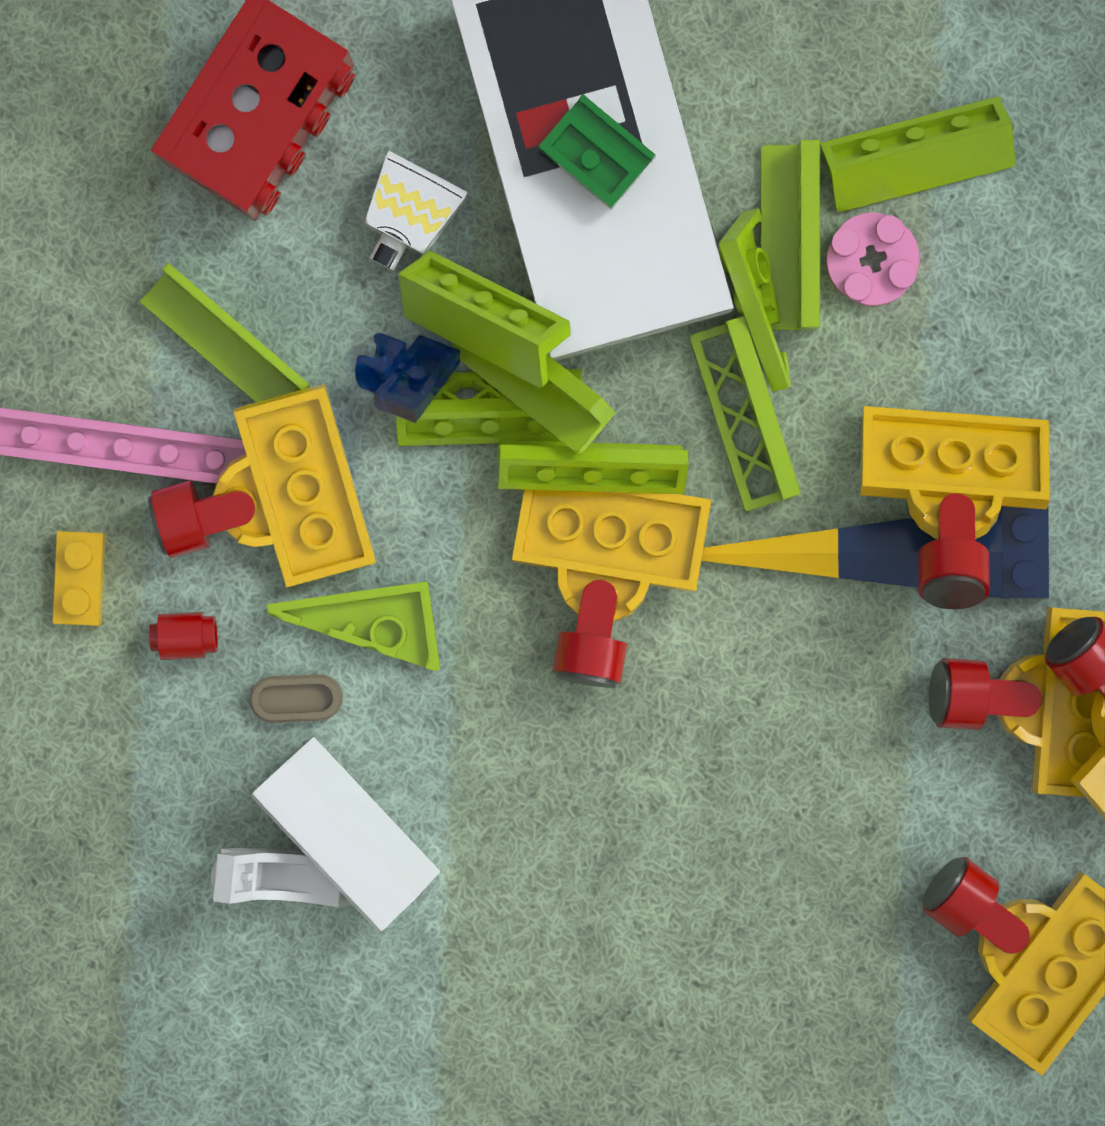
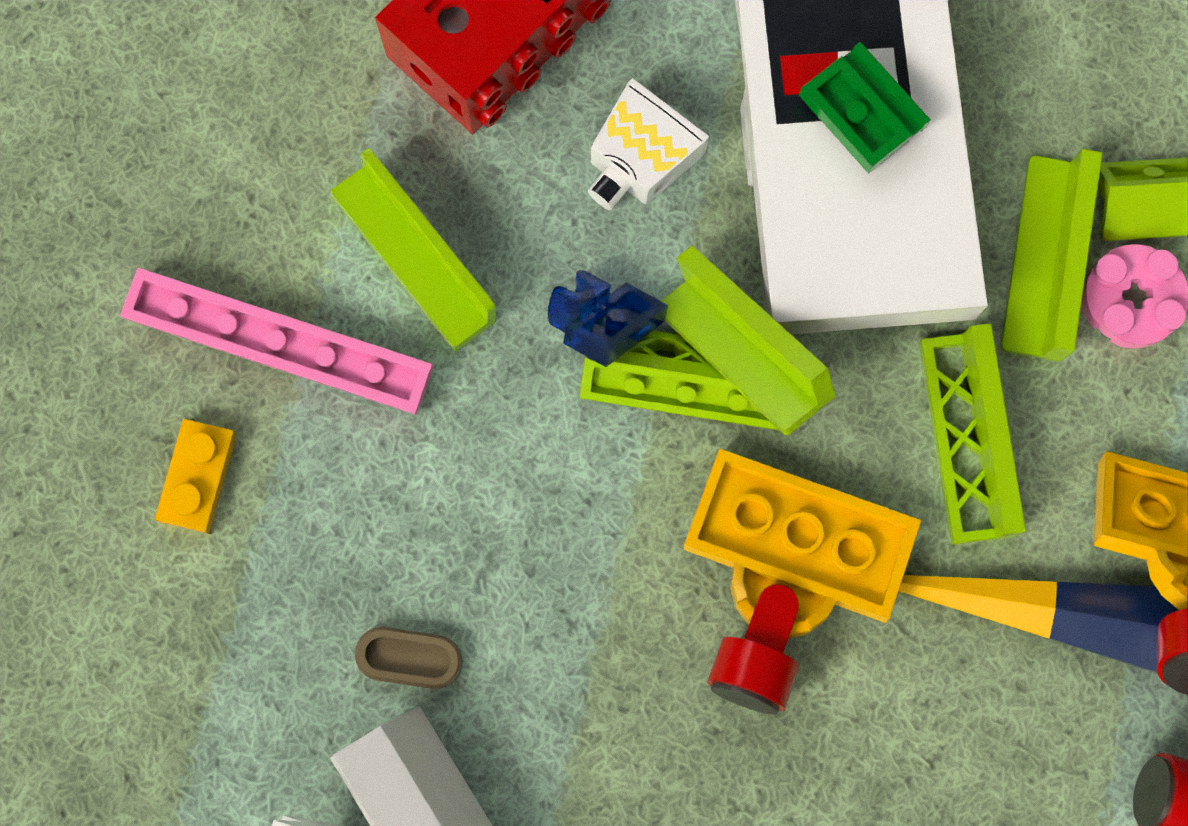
camera: 10 degrees right, 10 degrees down
yellow plate [148,384,376,588] -> none
red brick [149,612,218,661] -> none
lime wing [266,581,441,671] -> none
lime panel [398,250,571,388] -> none
lime panel [498,440,689,494] -> none
lime wing [718,208,791,392] -> none

